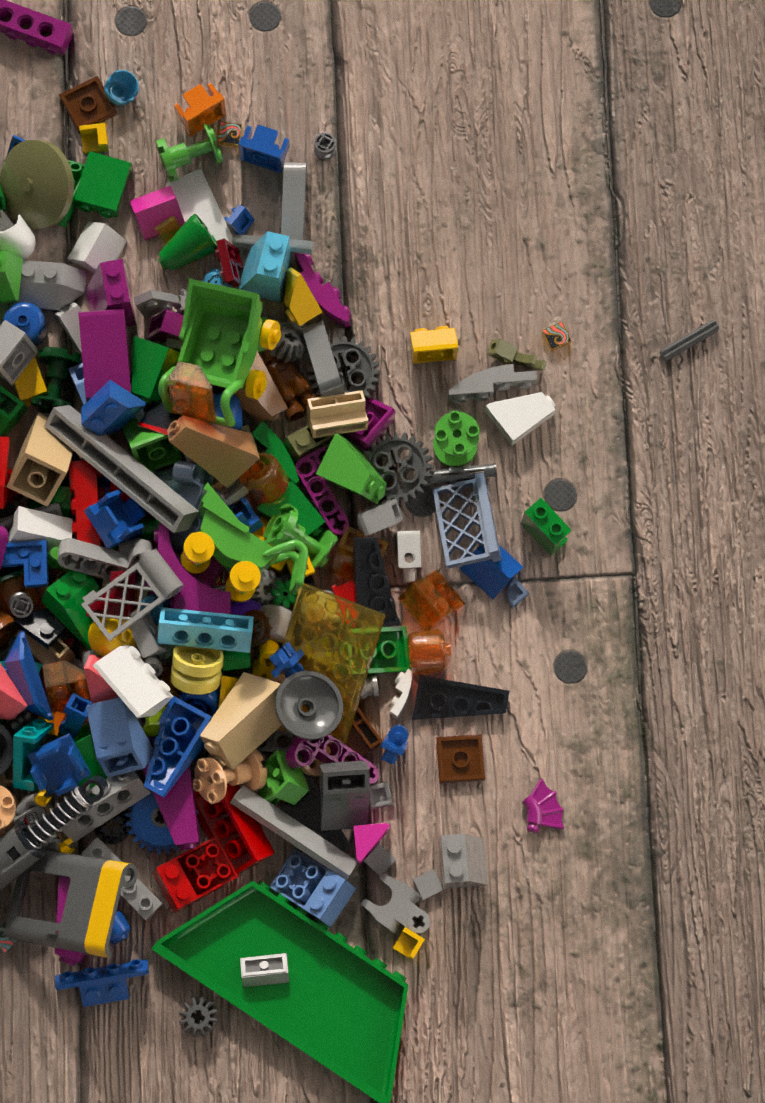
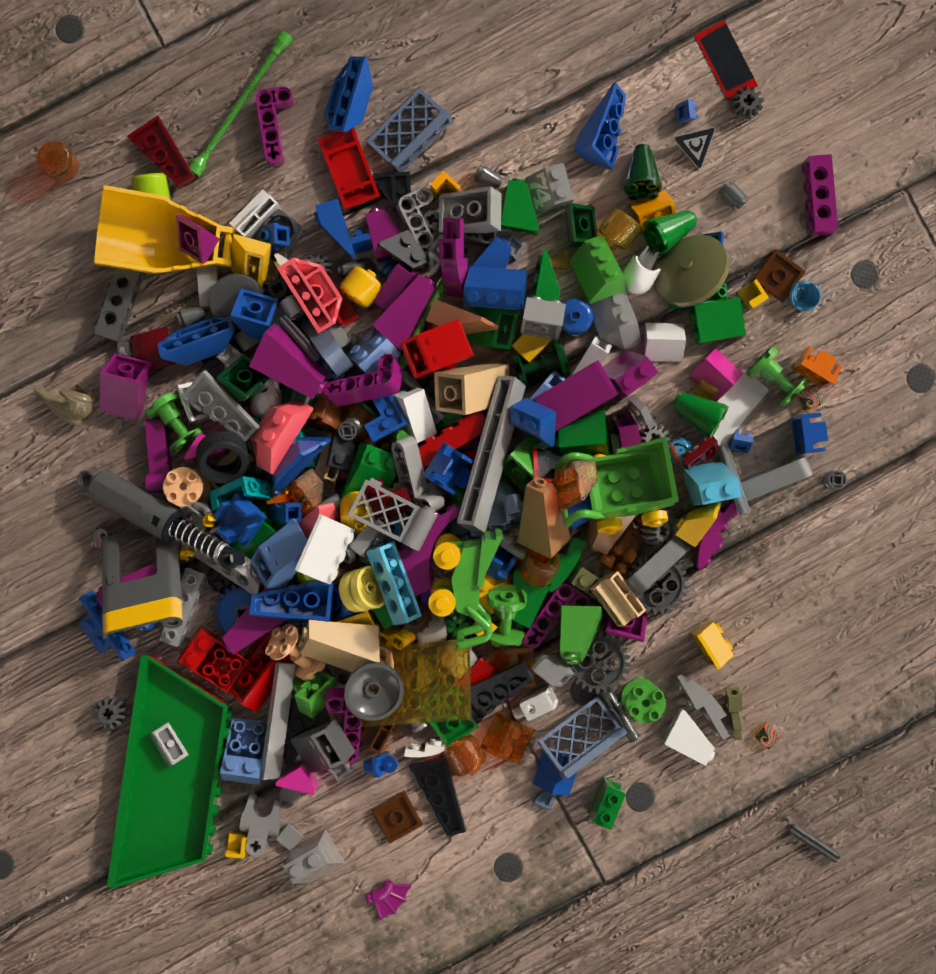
camera: 65 degrees right, 10 degrees up
blue hips [269,642,304,678] -> none

